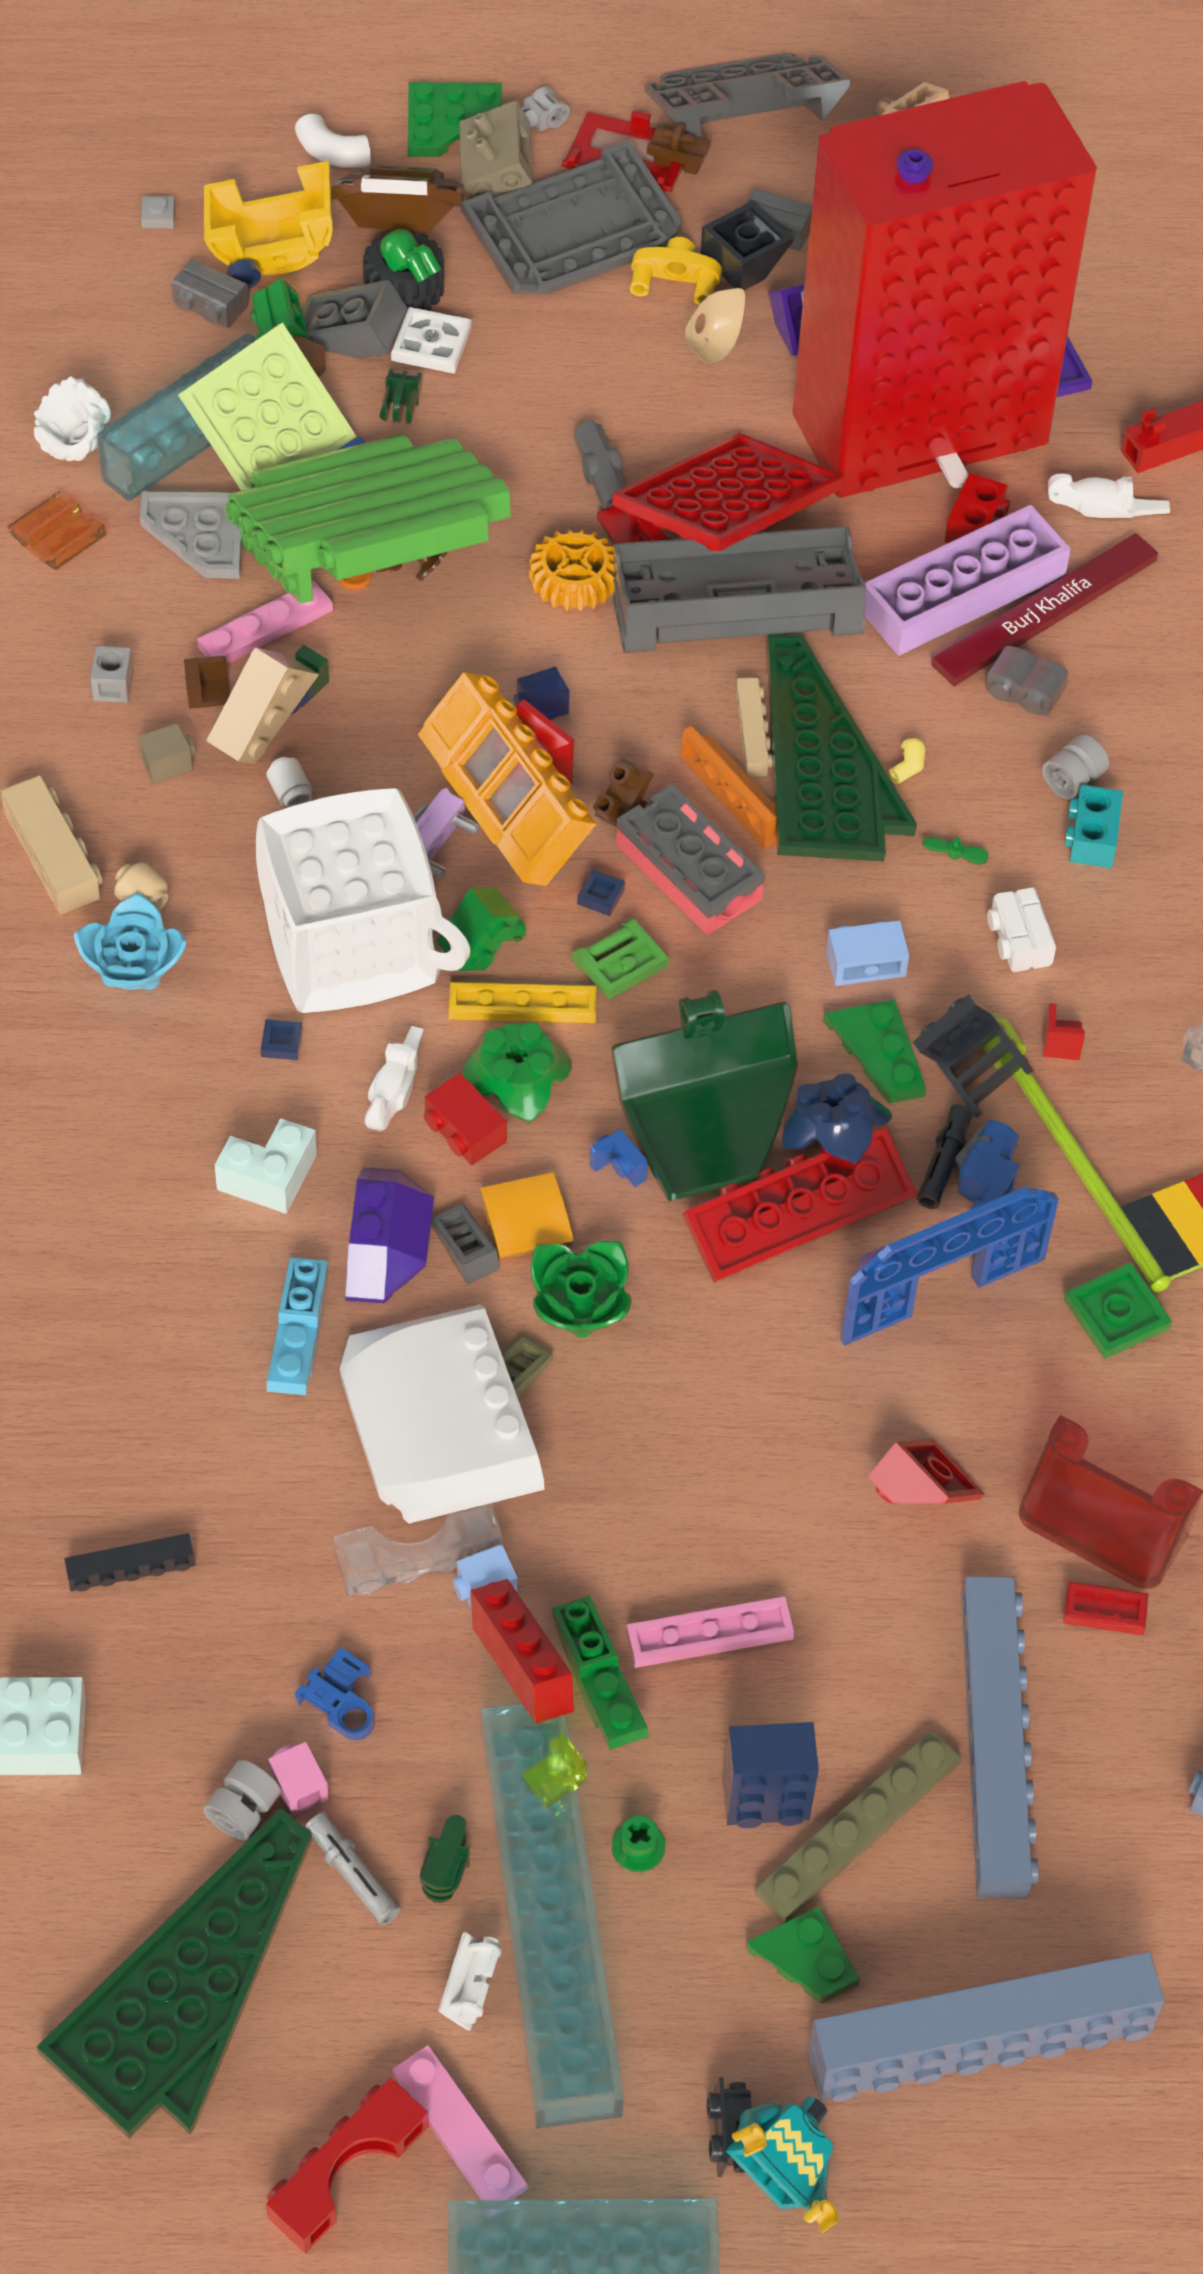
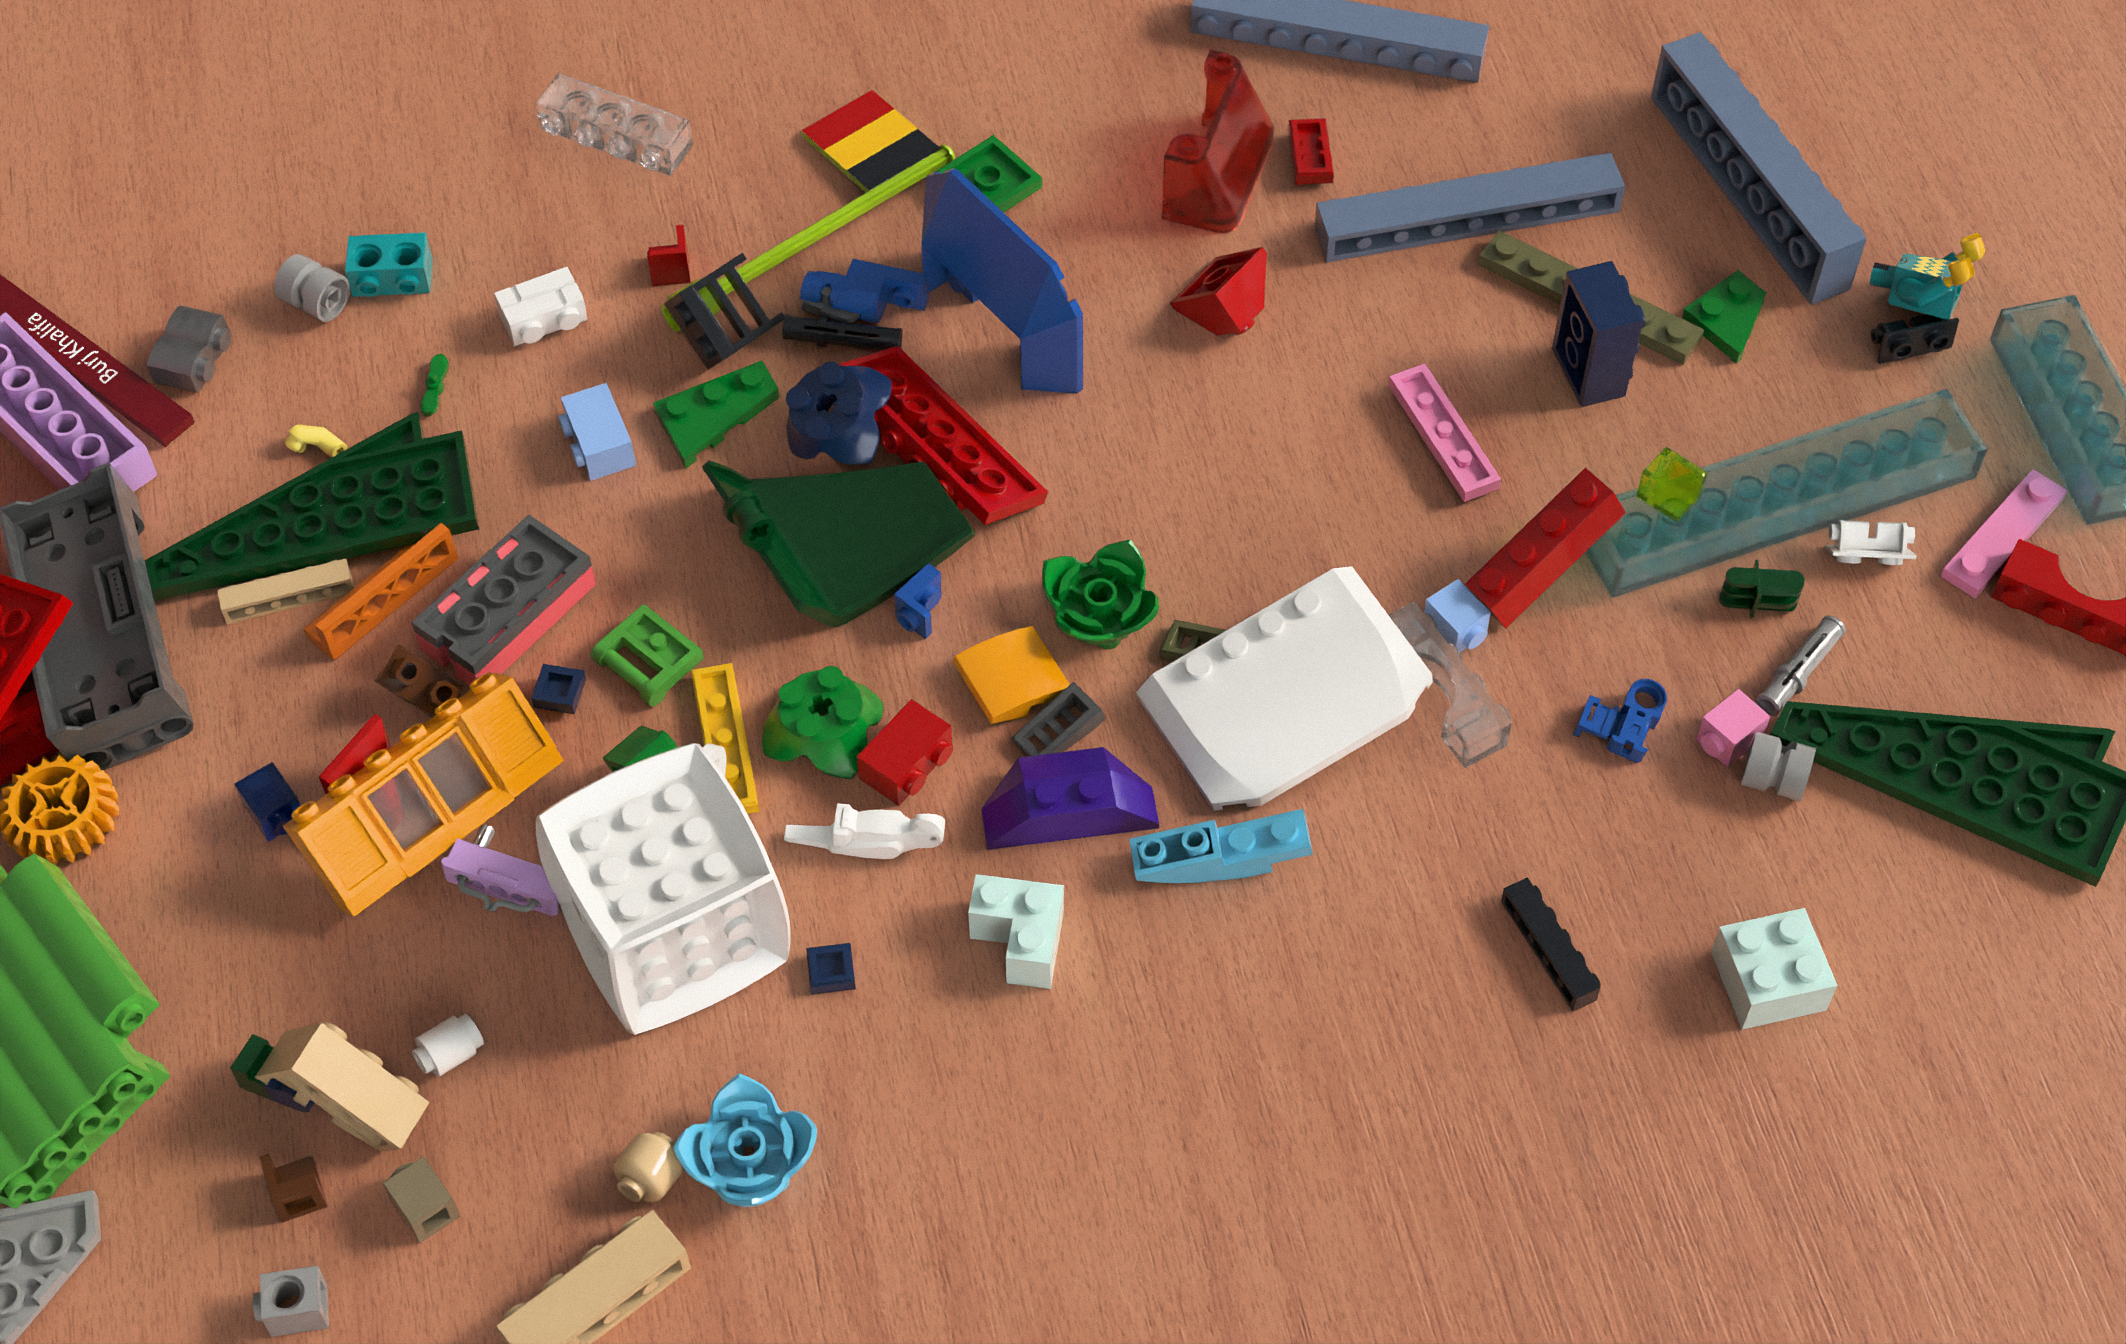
camera: 100 degrees left, 0 degrees up
bright pink plate [197,580,333,664] -> none
green slope [552,1595,648,1750] -> none
green piece [612,1815,666,1872] -> none

